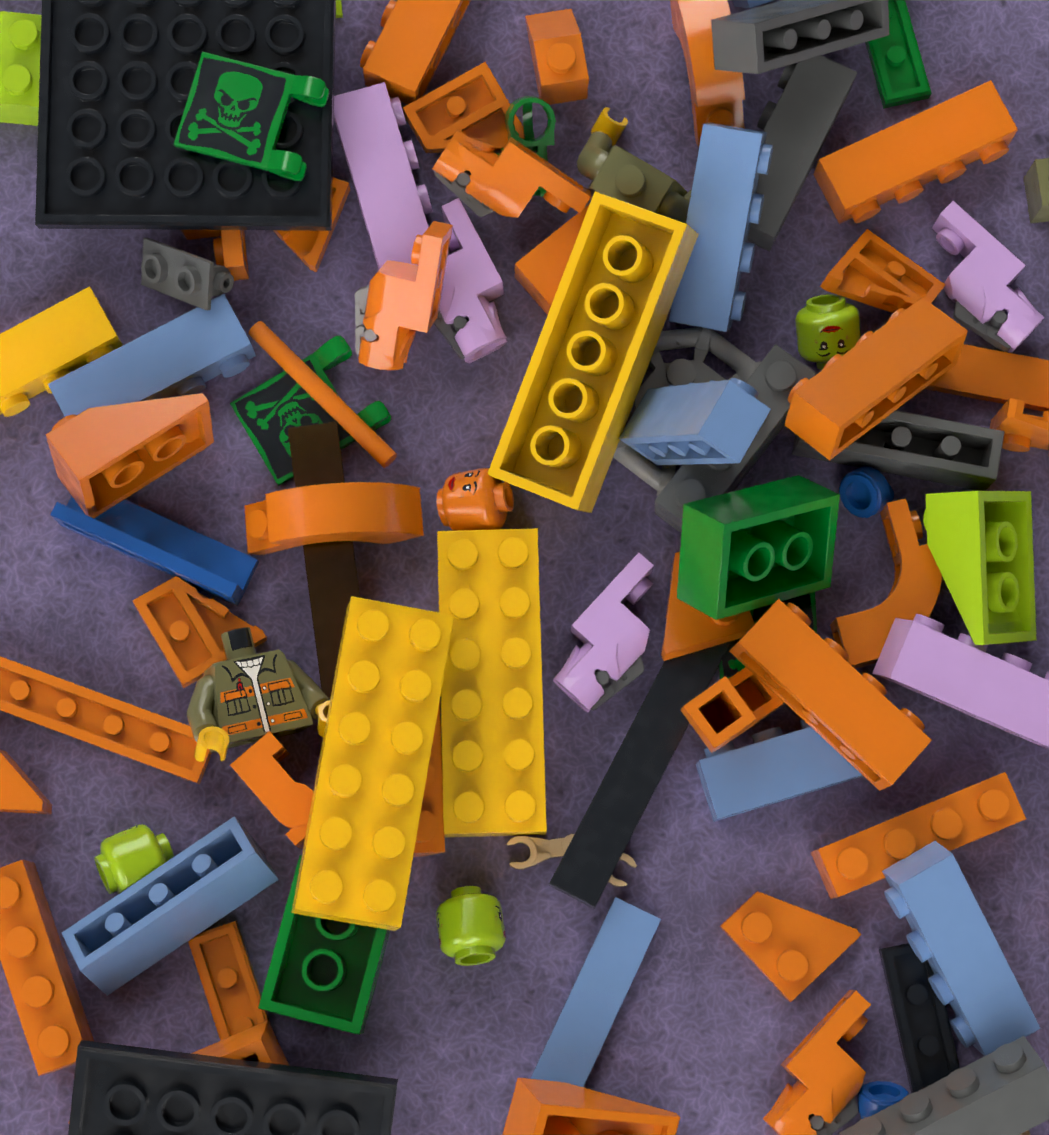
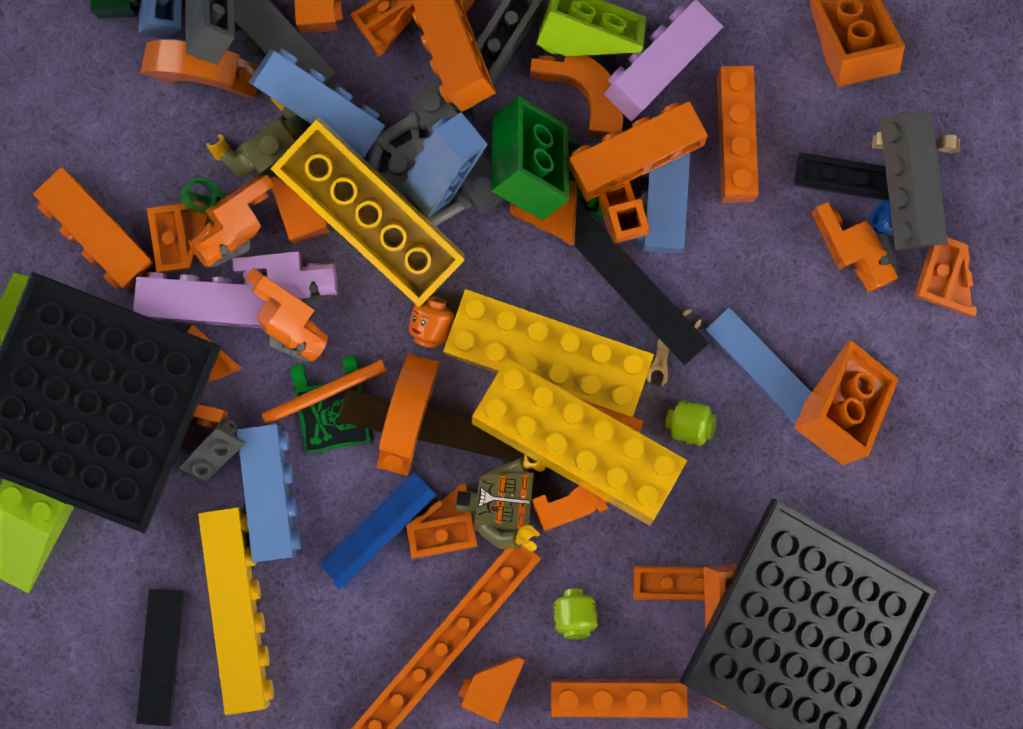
camera: 65 degrees left, 5 degrees up
orange slope [46,393,214,518] -> none
medium blue brick [62,816,279,996] -> none
flag [174,52,330,181] -> none
green brick [258,855,390,1035] -> none
orange slope [525,9,589,105] -> none
lavender plate [553,553,654,712] -> none
orange wing [720,891,862,1002] -> none
lime head [795,294,861,370] -> none
blue tile [839,466,894,518] -> none
medium blue brick [882,841,1041,1056] -> none

